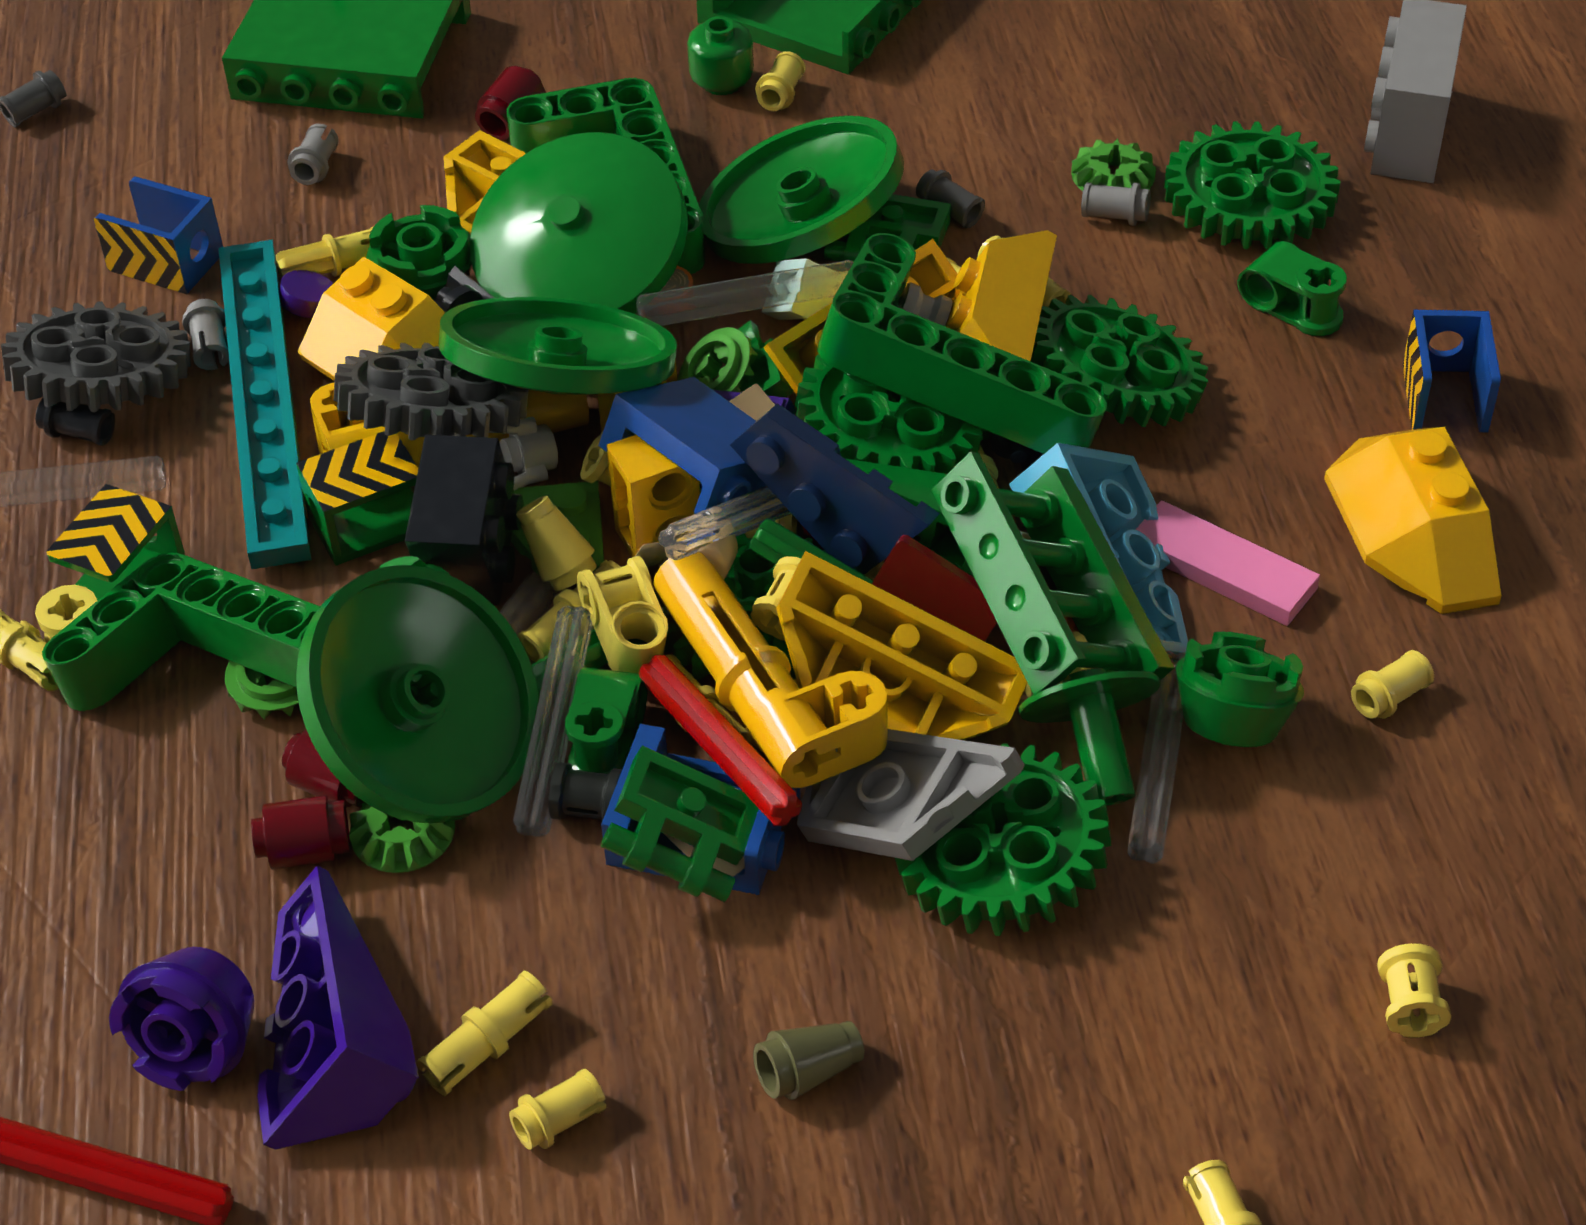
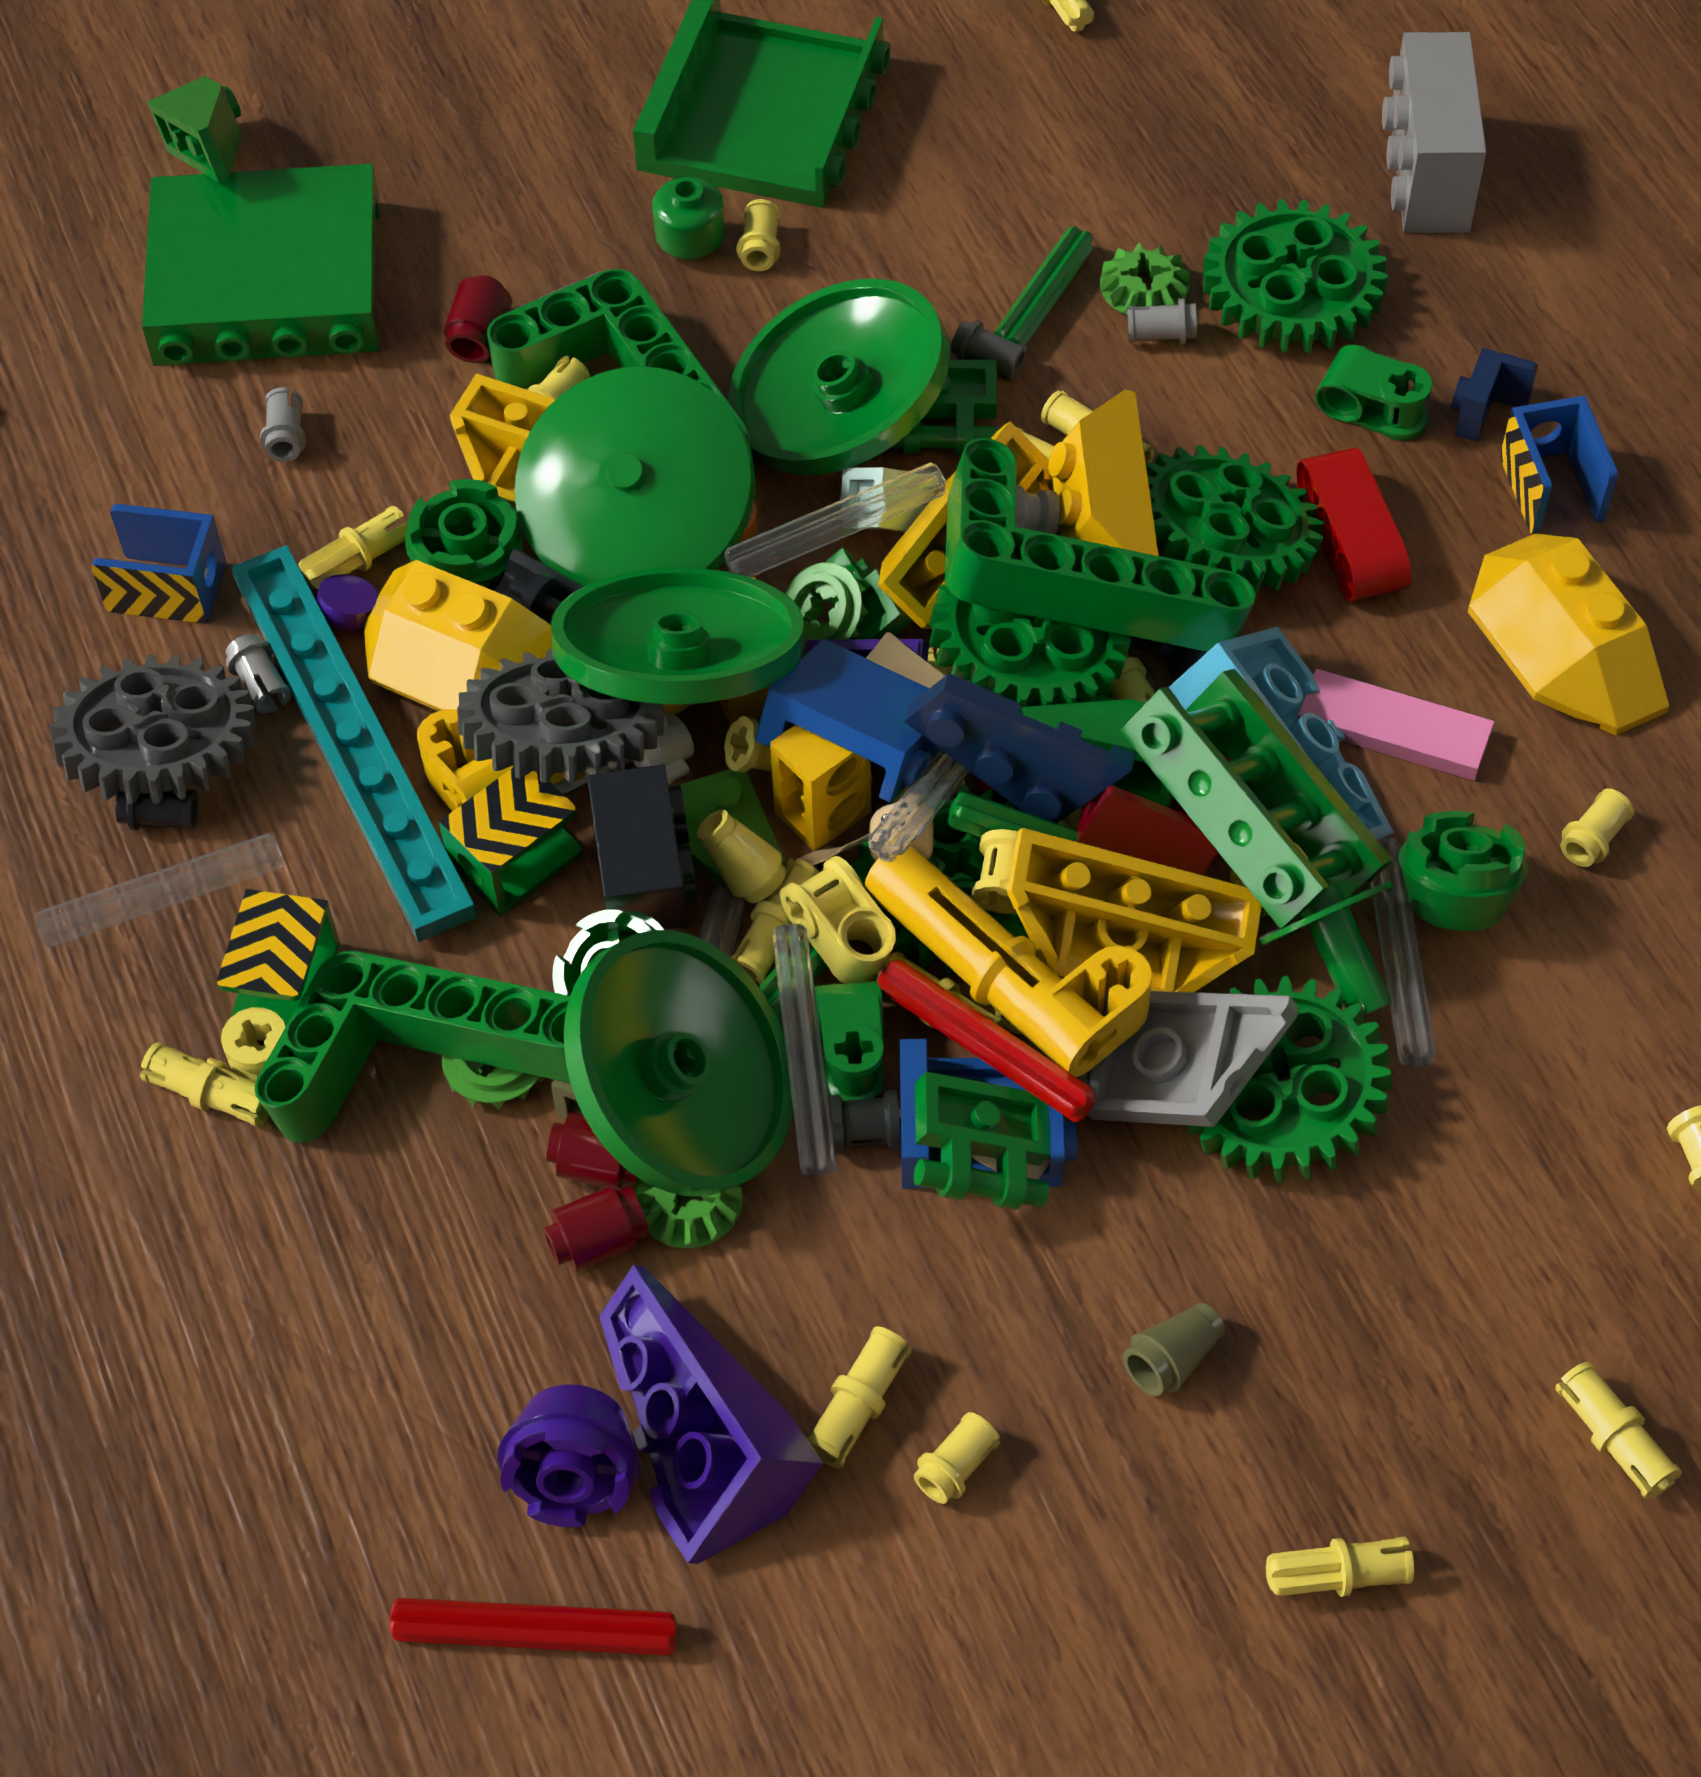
camera: 15 degrees left, 10 degrees up
none -> green axle [994,226,1093,345]
none -> red beam [1296,447,1411,602]
none -> dark blue bracket [1450,348,1538,442]

